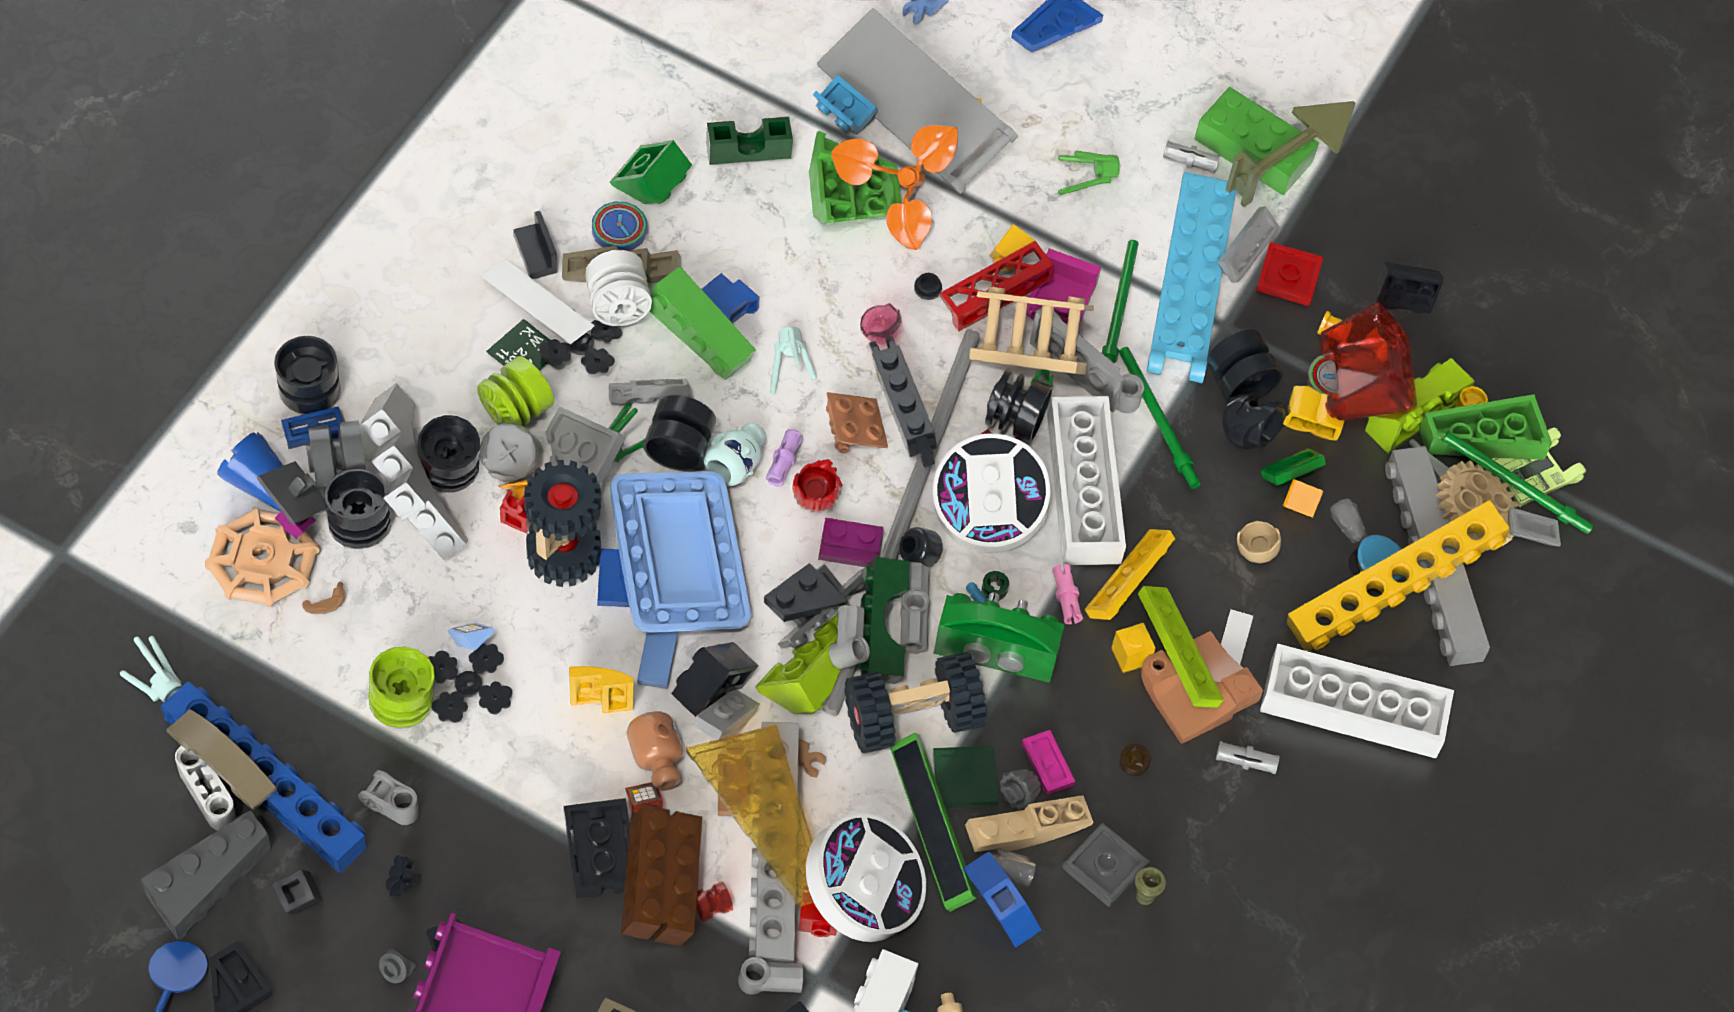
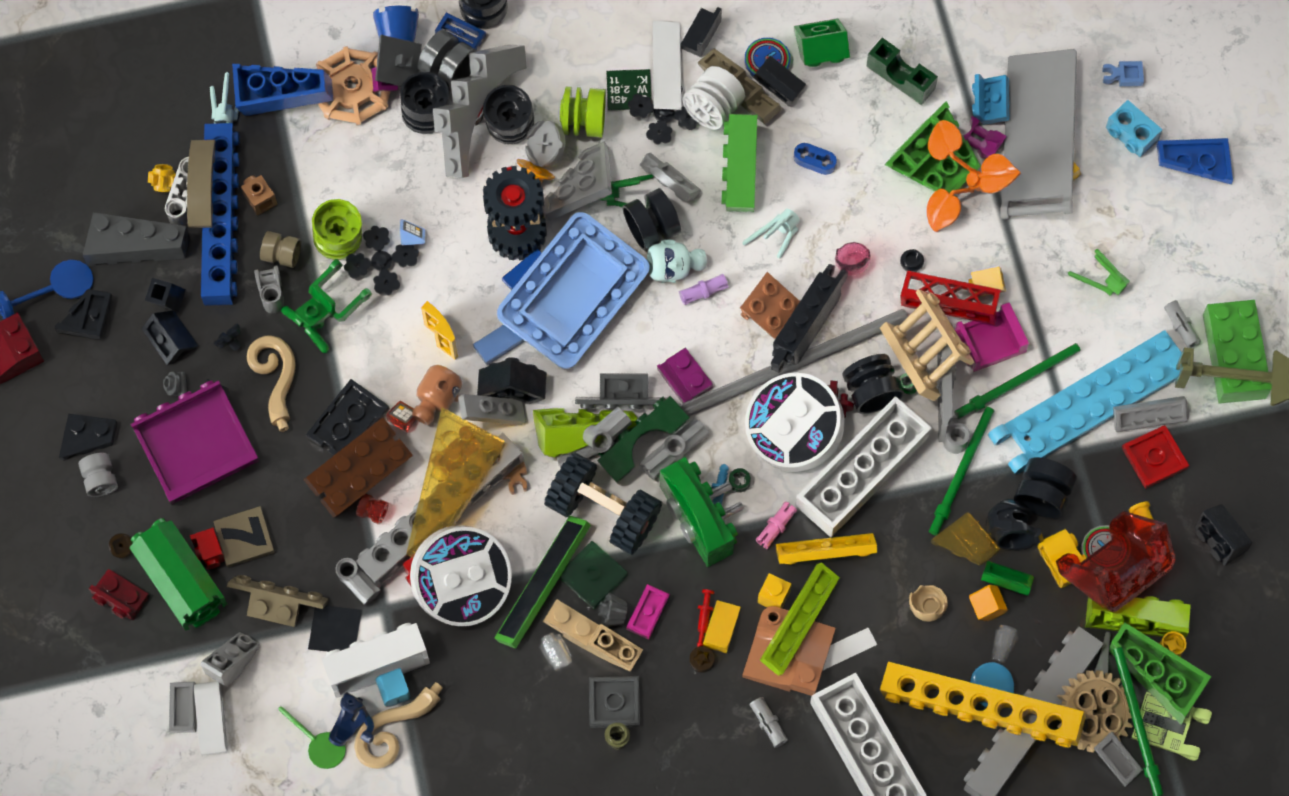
camera: 55 degrees right, 10 degrees up
medium nougat piece [302,582,345,614] -> none
blue piece [702,273,760,324] -> none
black wing [764,563,848,622] -> none
red hair [792,459,844,512] -> none
black head [899,527,943,567] -> none
blue slope [963,851,1042,948] -> none
none -> black panel [142,310,198,365]
none -> yellow gear [148,164,176,192]
none -> blue wedge [232,64,334,116]
none -> medium nougat brick [241,175,277,216]
none -> tan plant [247,335,296,432]
none -> dark tan wheel [260,231,301,268]
none -> green piece [281,259,372,353]
none -> red piece [697,589,714,647]
none -> yellow slope [703,600,741,654]
none -> black panel [753,55,806,106]
none -> blue beam [793,143,837,175]
none -> clear yellow wing [931,512,1000,566]
none -> magenta piece [963,116,1007,159]
none -> medium azure brick [1106,100,1163,157]

